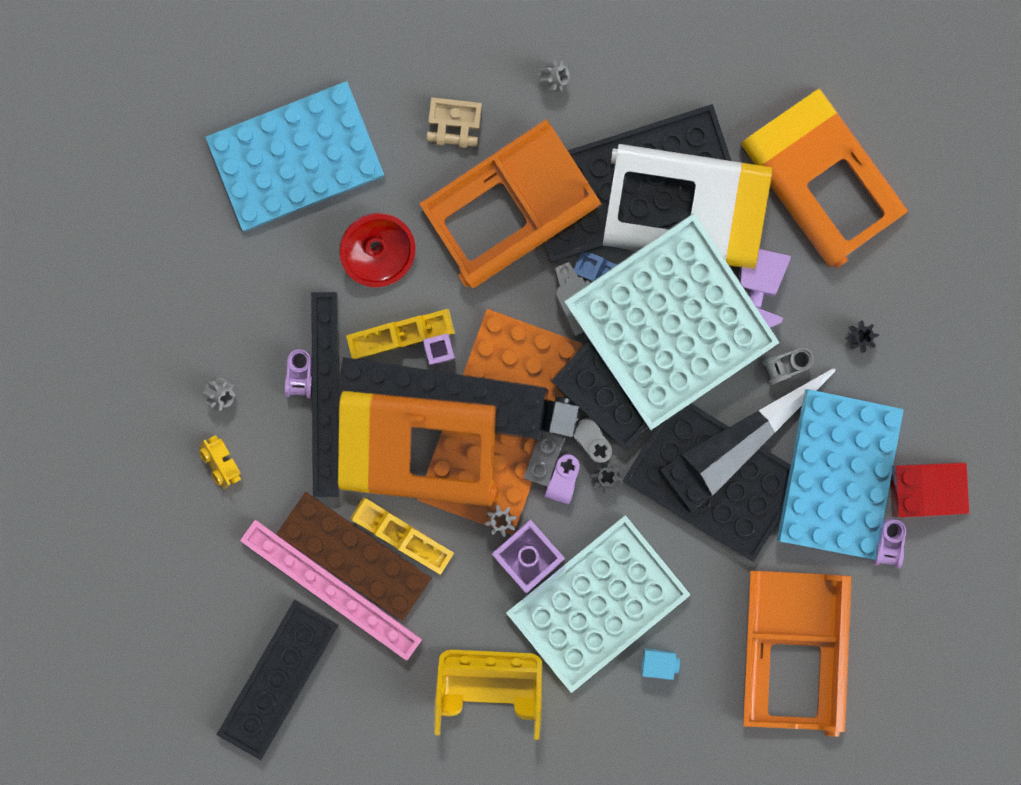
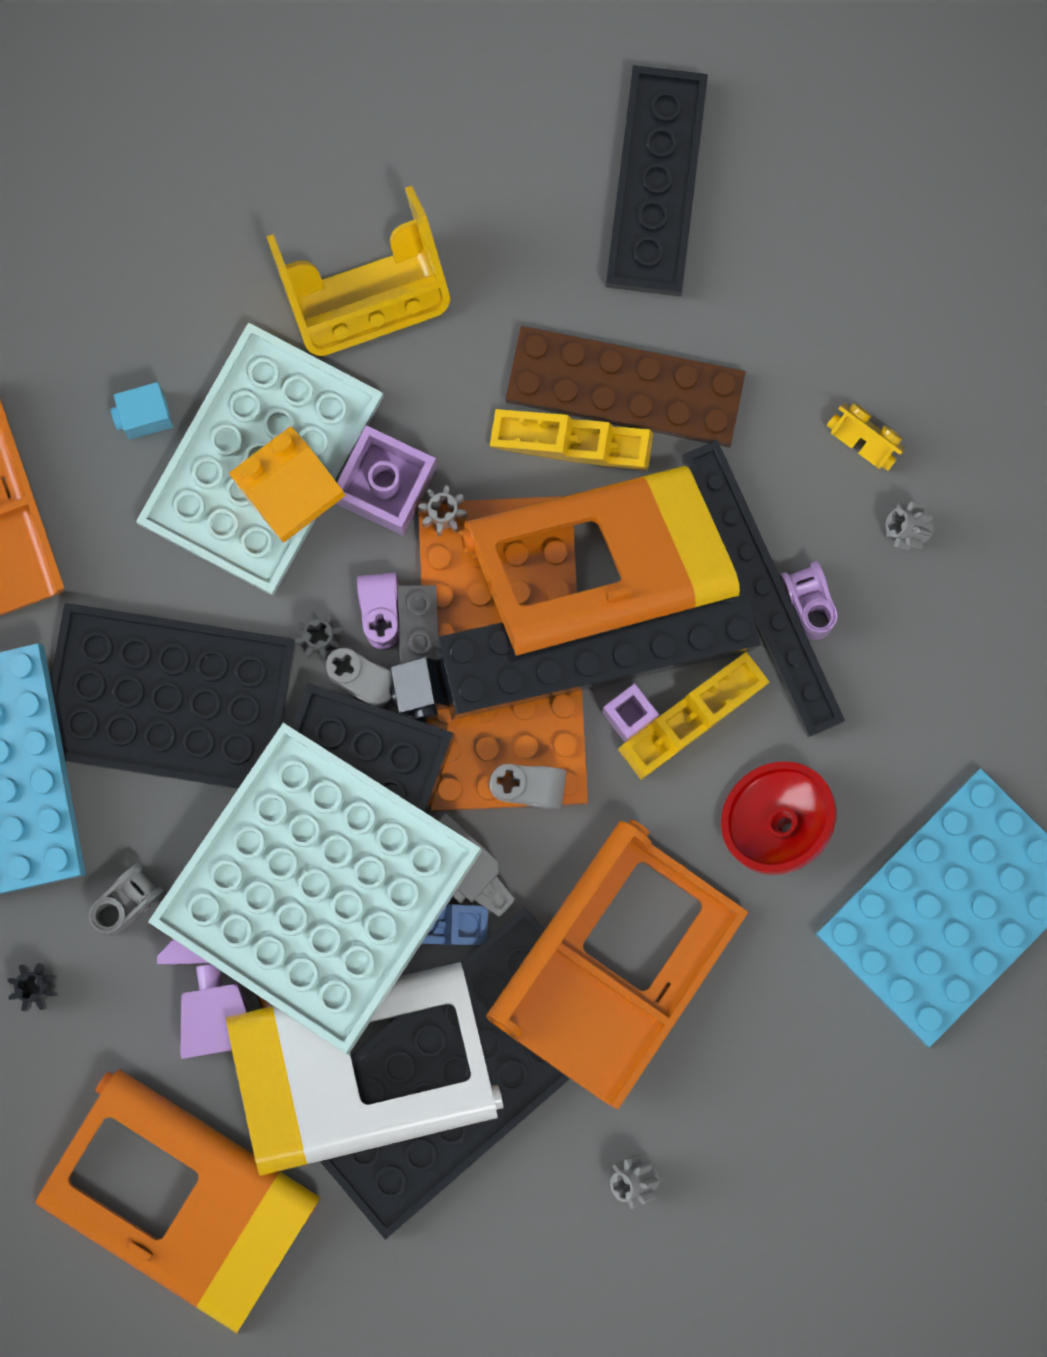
camera: 160 degrees right, 5 degrees down
bright pink plate [240,520,422,661] -> none
tan plate [427,97,482,148] -> none
black plate [658,369,835,512] -> none
none -> light orange slope [228,426,346,543]
none -> light grey piece [489,764,567,810]

